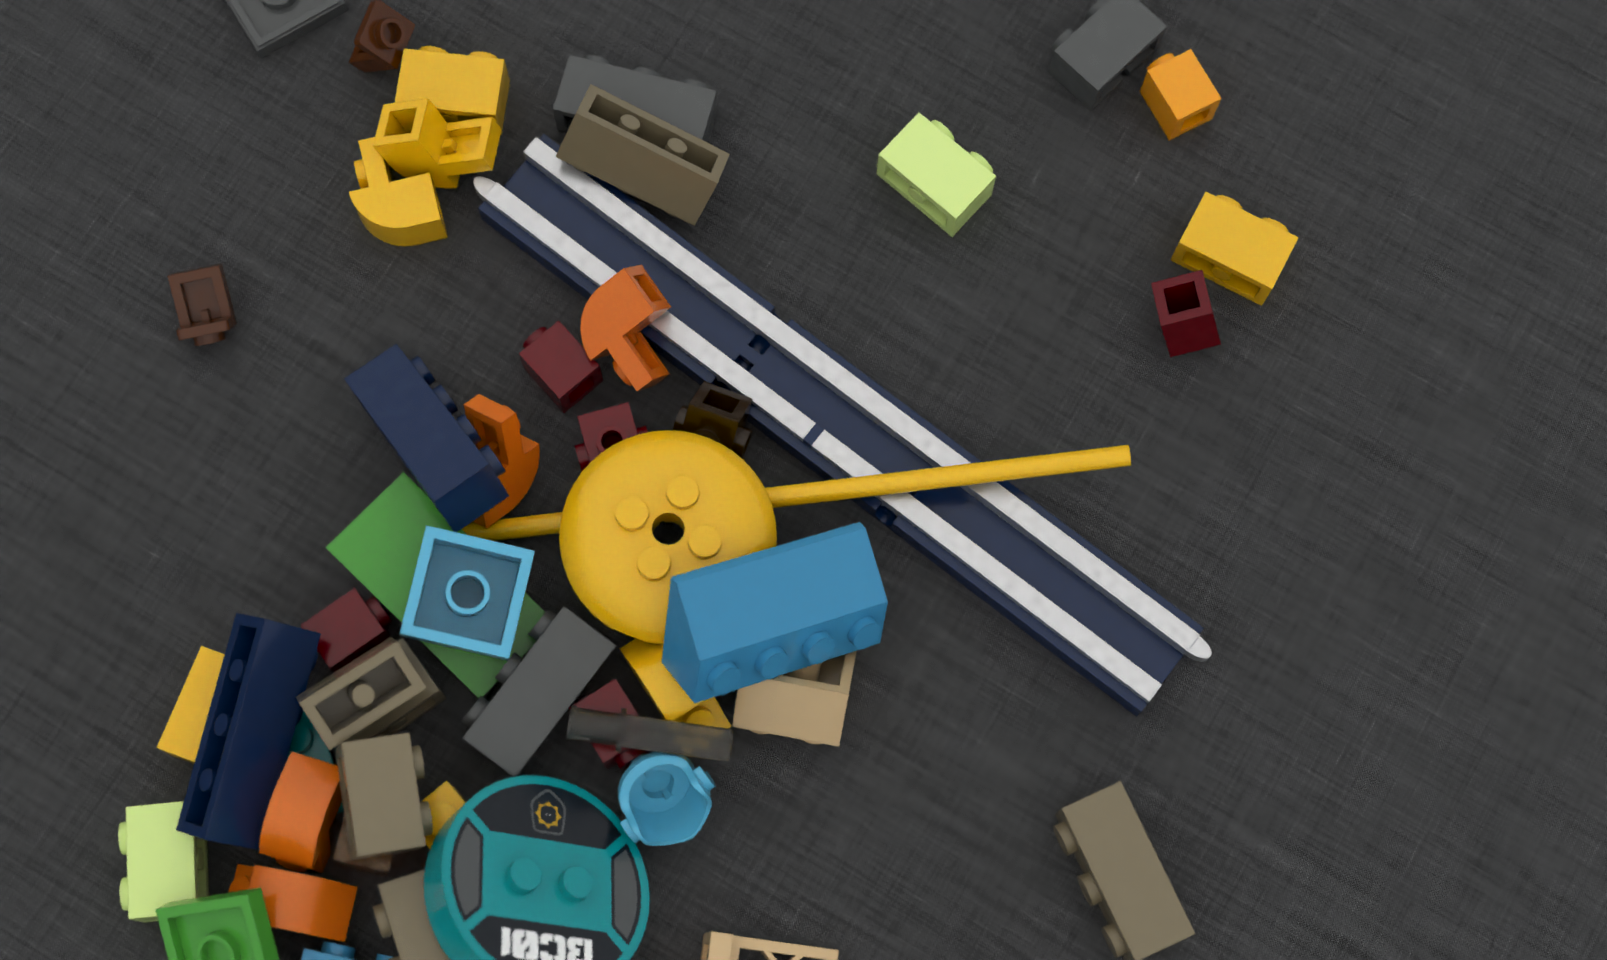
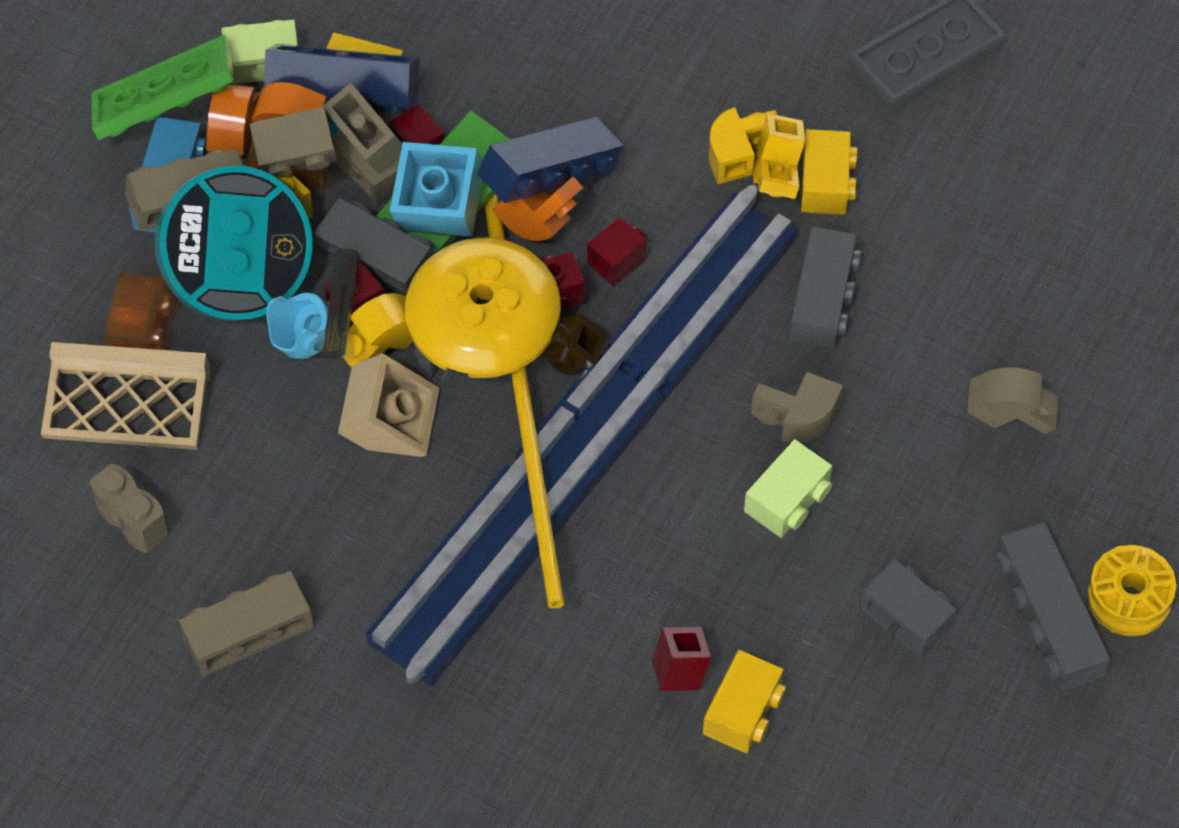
camera: 90 degrees right, 15 degrees down
reddish brown bracket [167,263,237,346] -> none
reddish brown bracket [348,0,416,73] -> none
dark tan brick [556,84,730,226] -> none
orange brick [580,265,671,392] -> none
dark azure slope [662,522,888,703] -> none
light orange brick [1139,49,1222,140] -> none
none -> dark tan brick [751,372,843,443]

